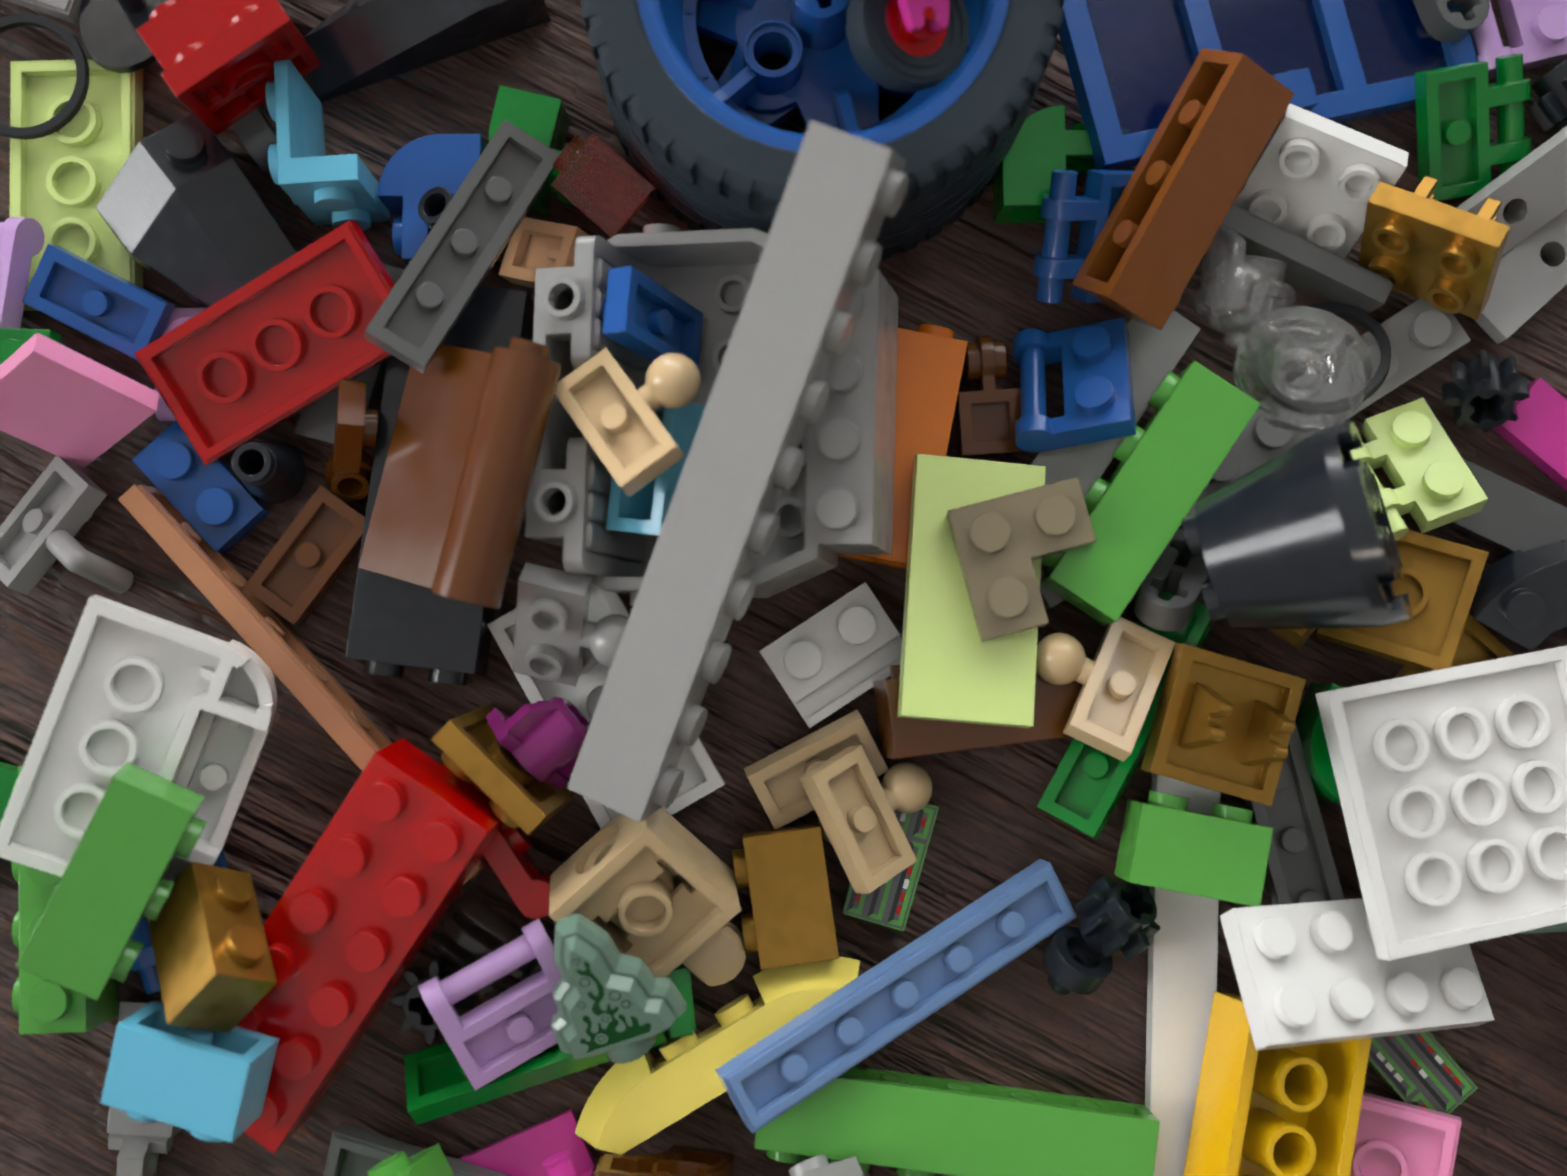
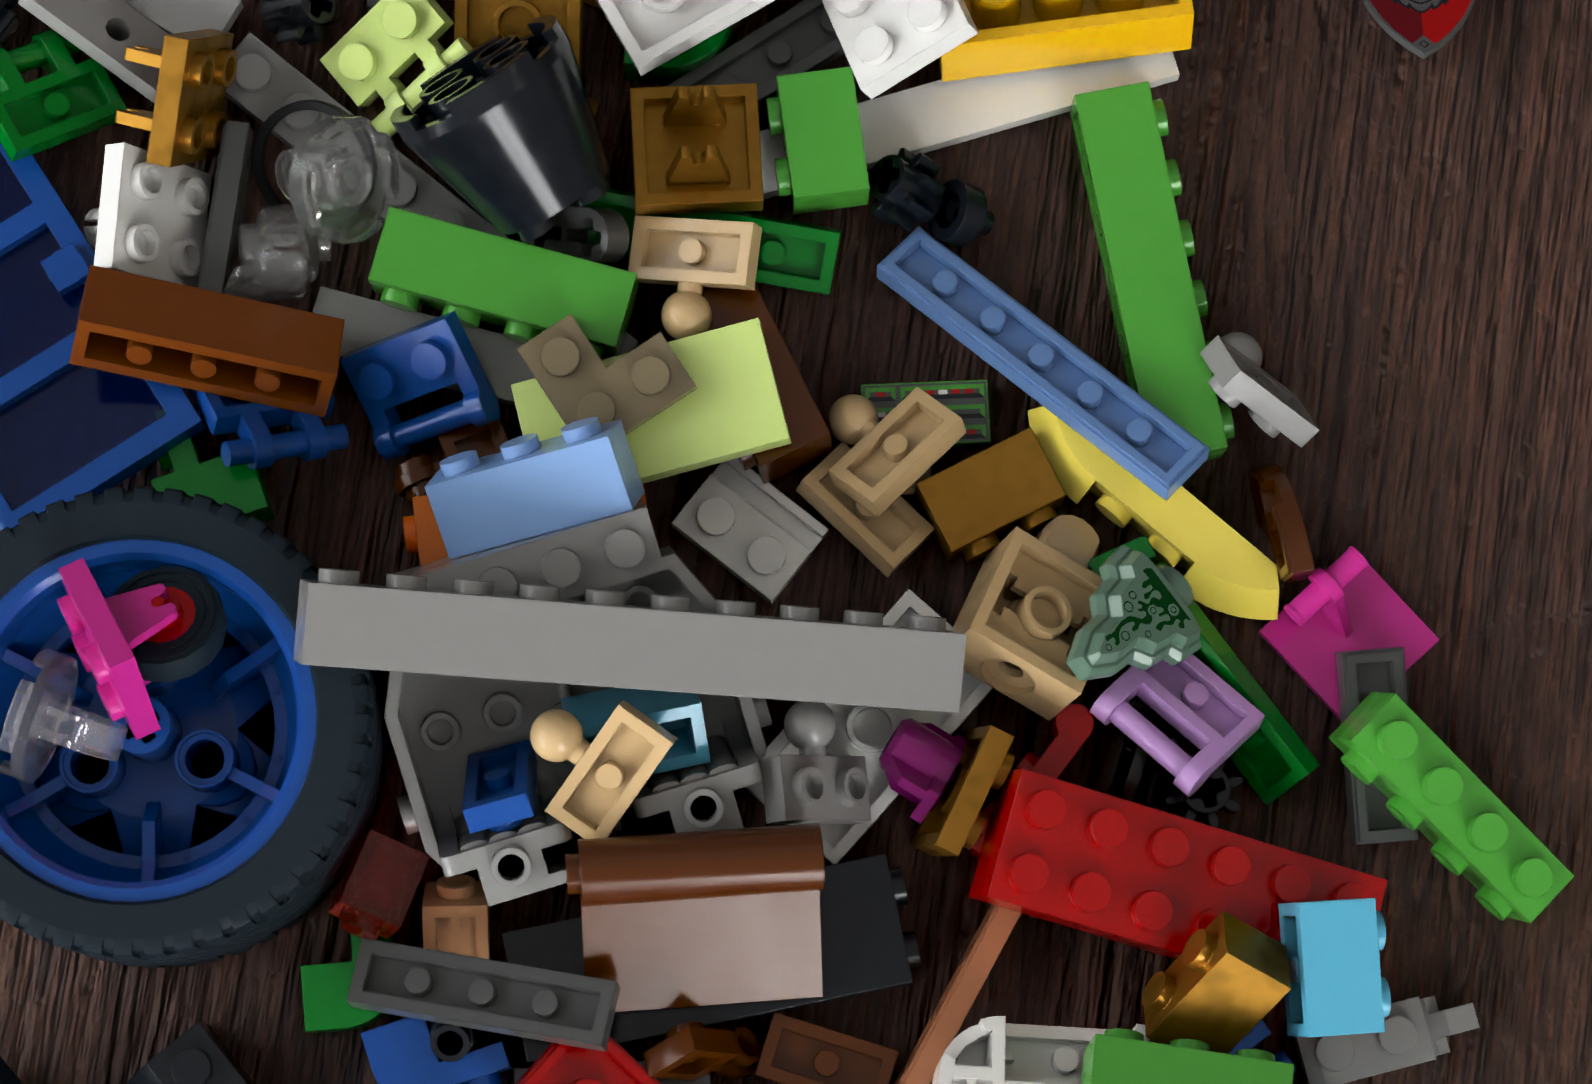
camera: 110 degrees left, 5 degrees down
none -> light blue brick [424,417,645,559]

